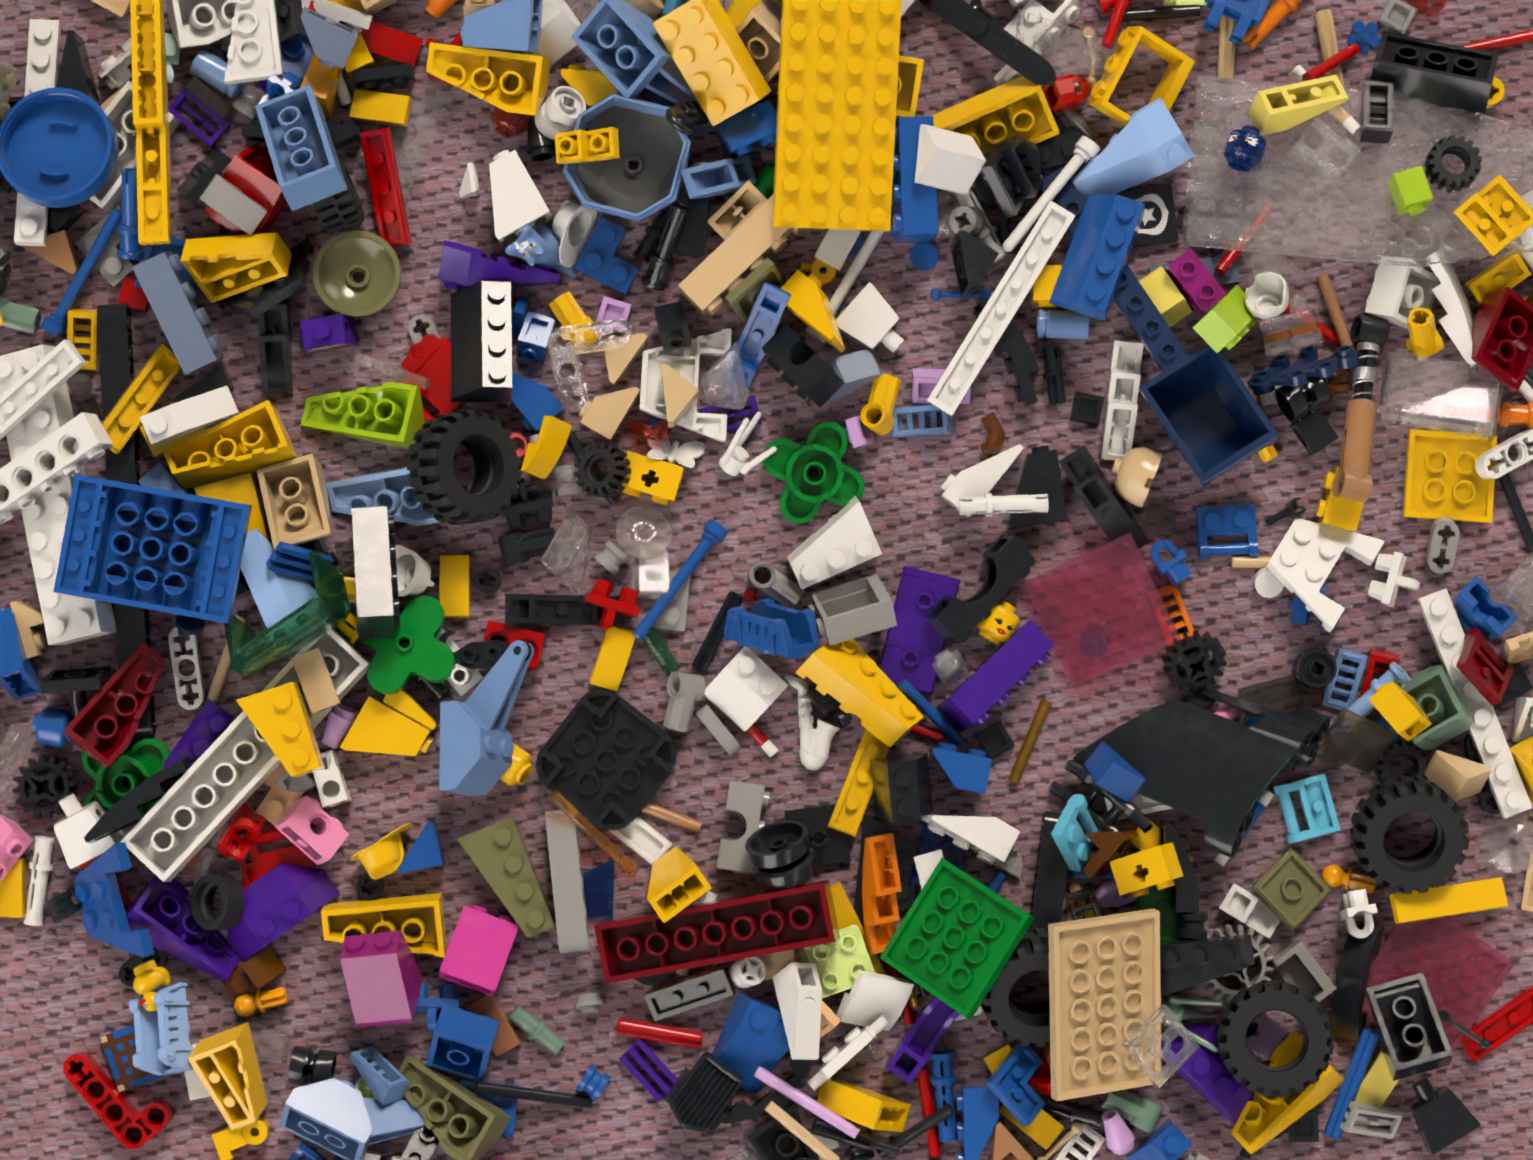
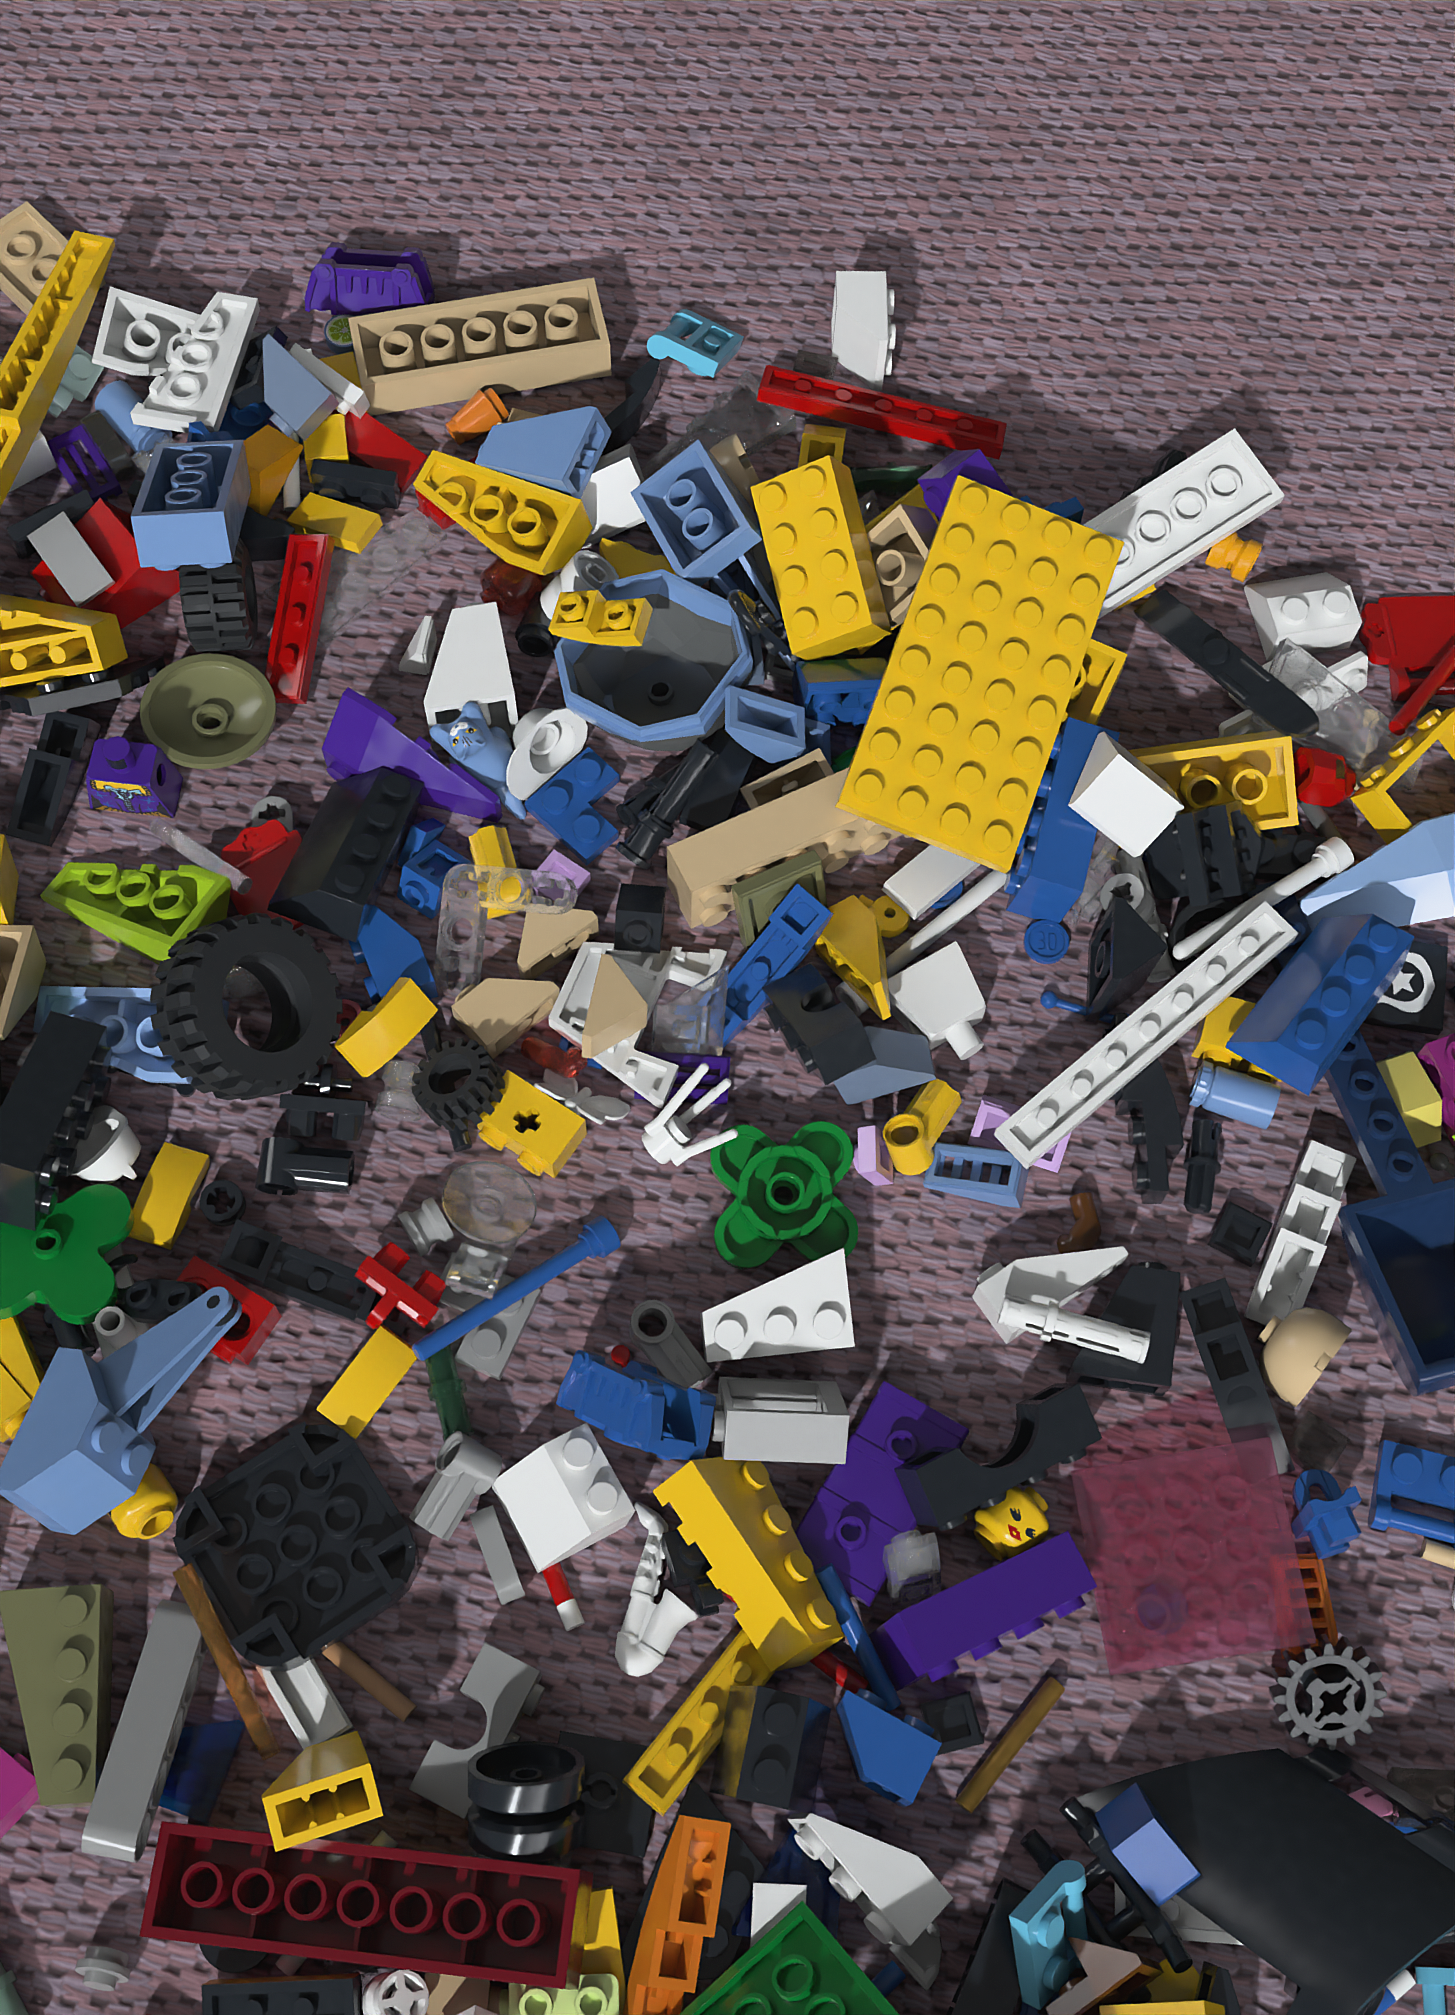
camera: 15 degrees right, 20 degrees down
clear wing [540,513,592,594] -> none
black axle [692,591,743,672] -> none

